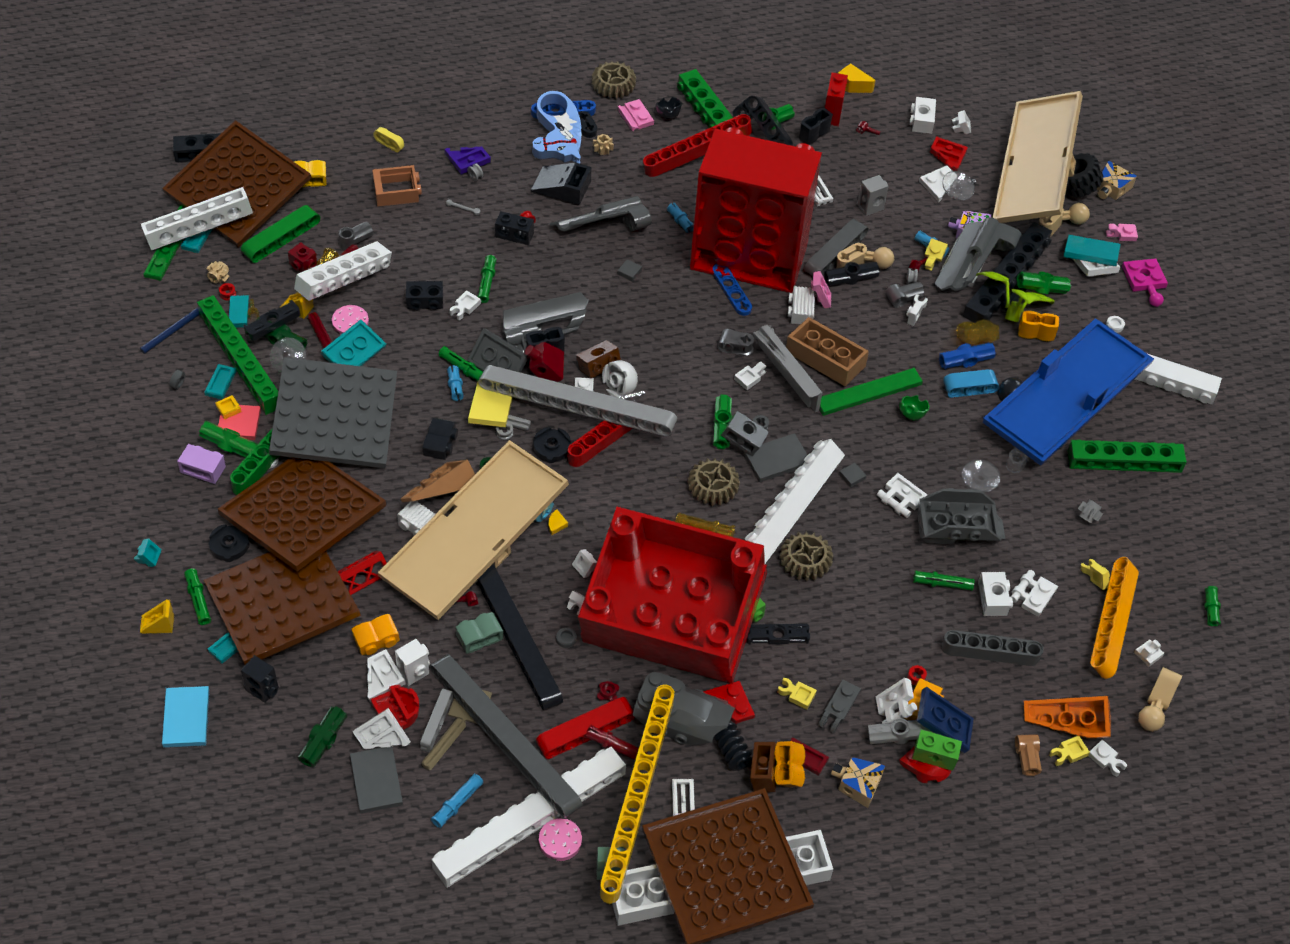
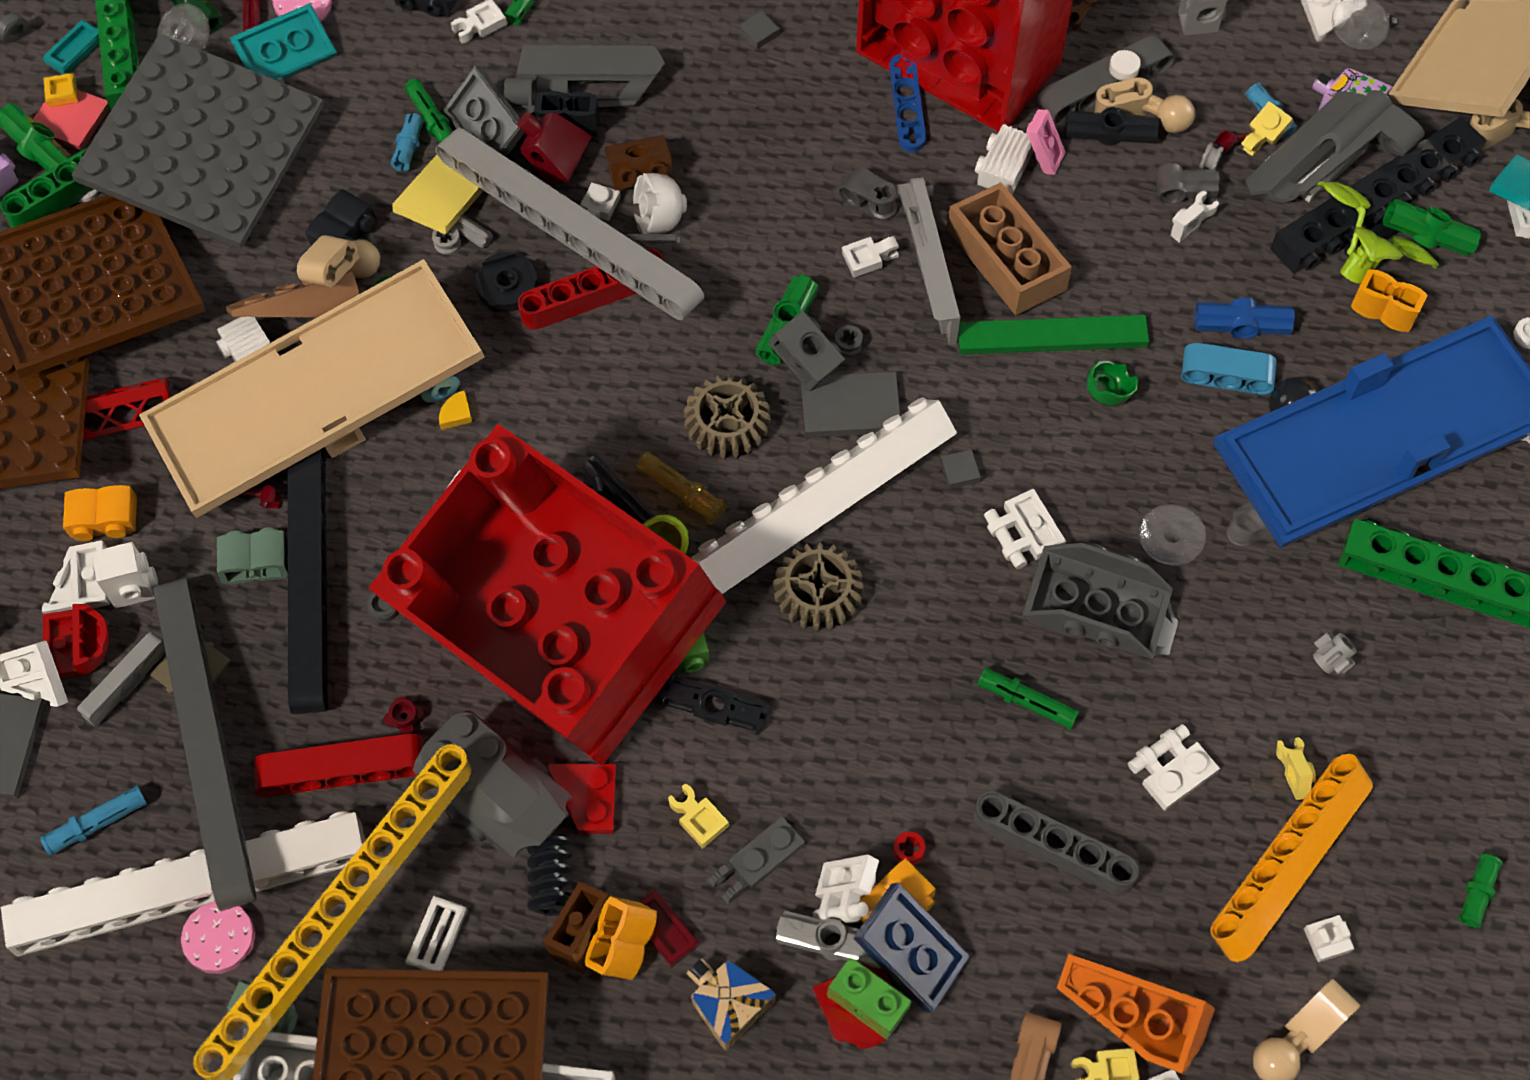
camera: 25 degrees right, 10 degrees up
dark tan axle [422,718,466,771] -> none
dark red pin [585,725,648,760] -> none
clear yellow brick [957,320,999,344] -> none
white brick [978,572,1013,616] -> none
none -> tan beam [297,235,380,287]
none -> white tile [1109,50,1140,81]

